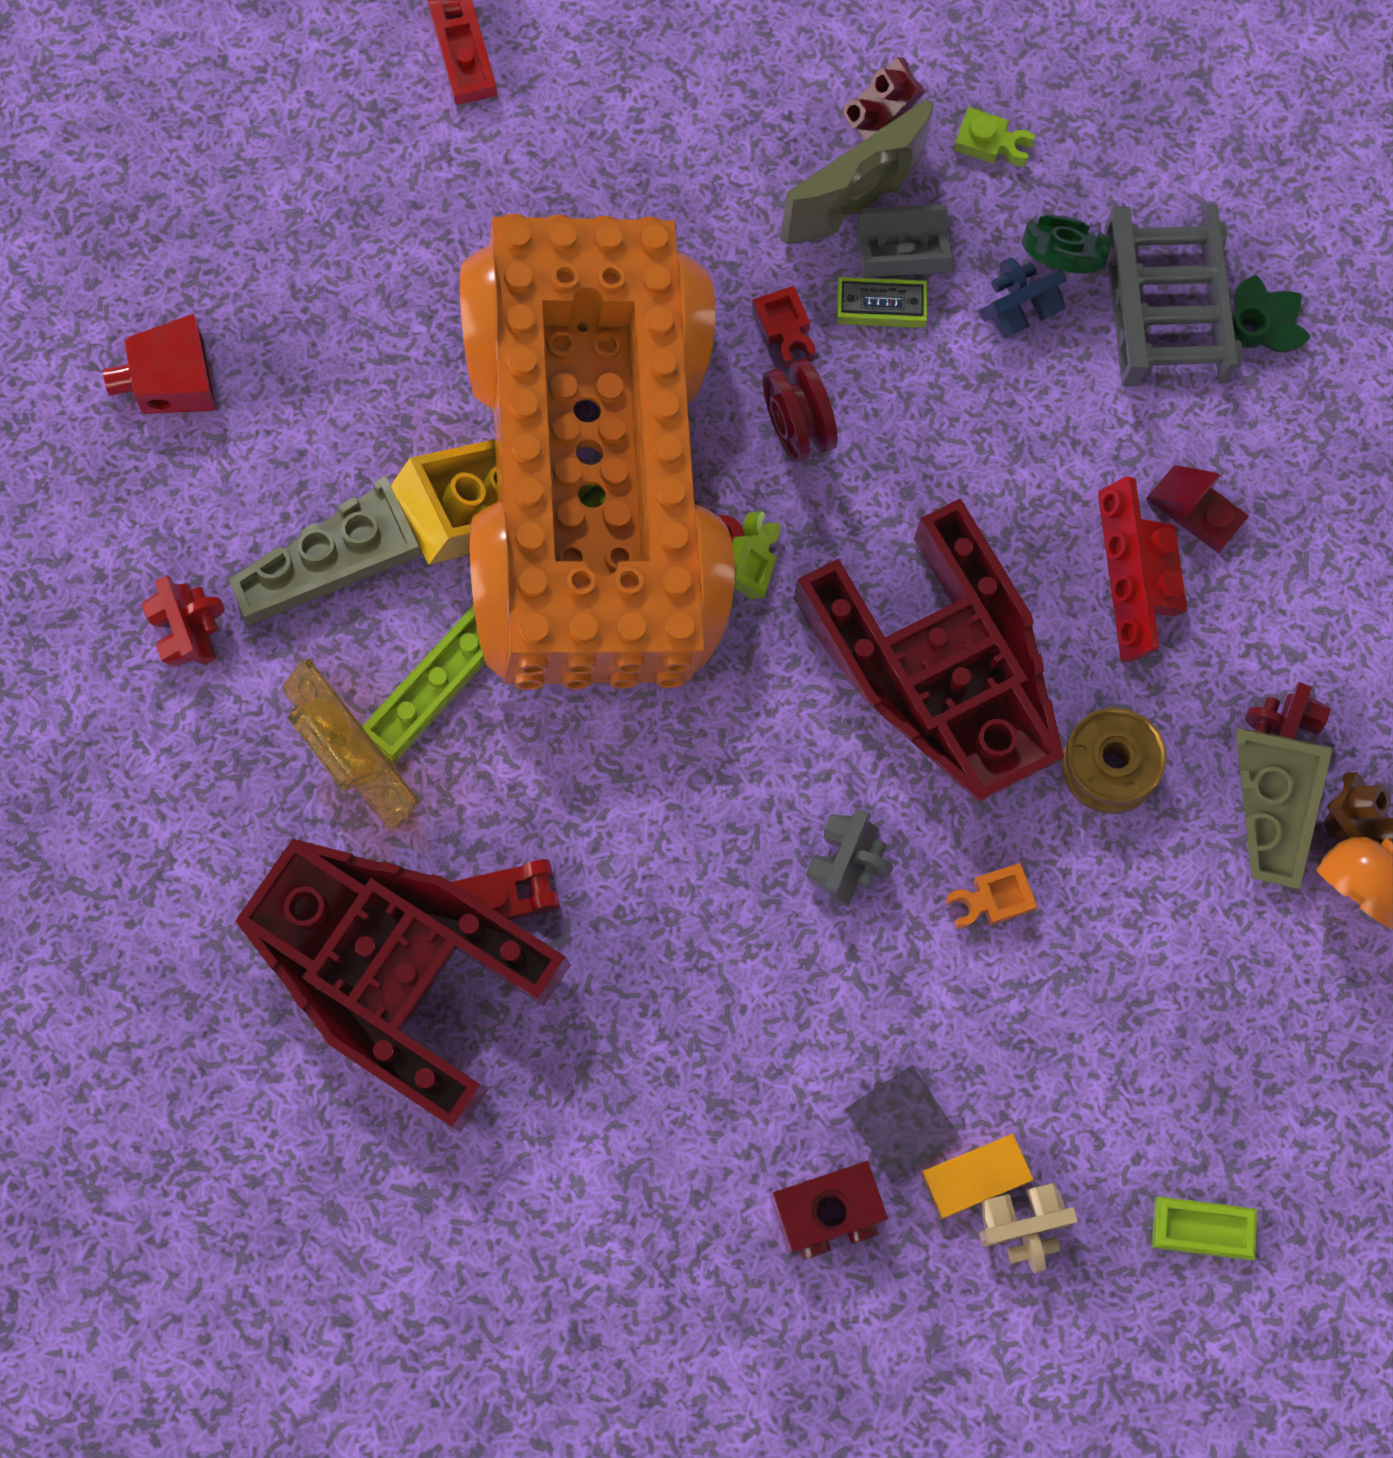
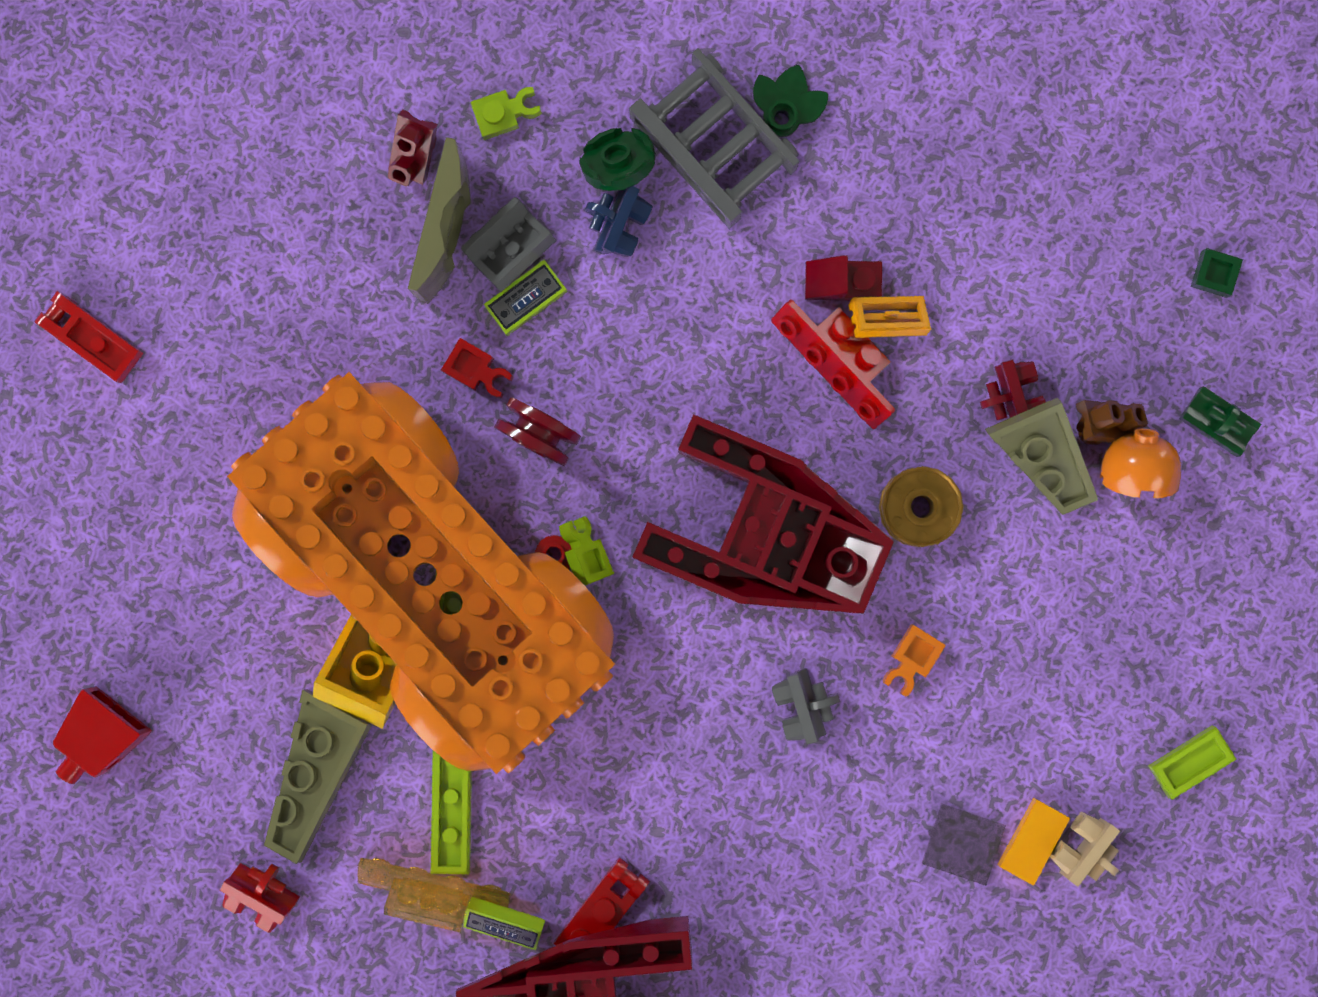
camera: 30 degrees left, 15 degrees up
dark red brick [770,1161,888,1260] -> none
none -> tile [463,897,545,950]
none -> light orange tile [848,296,931,338]

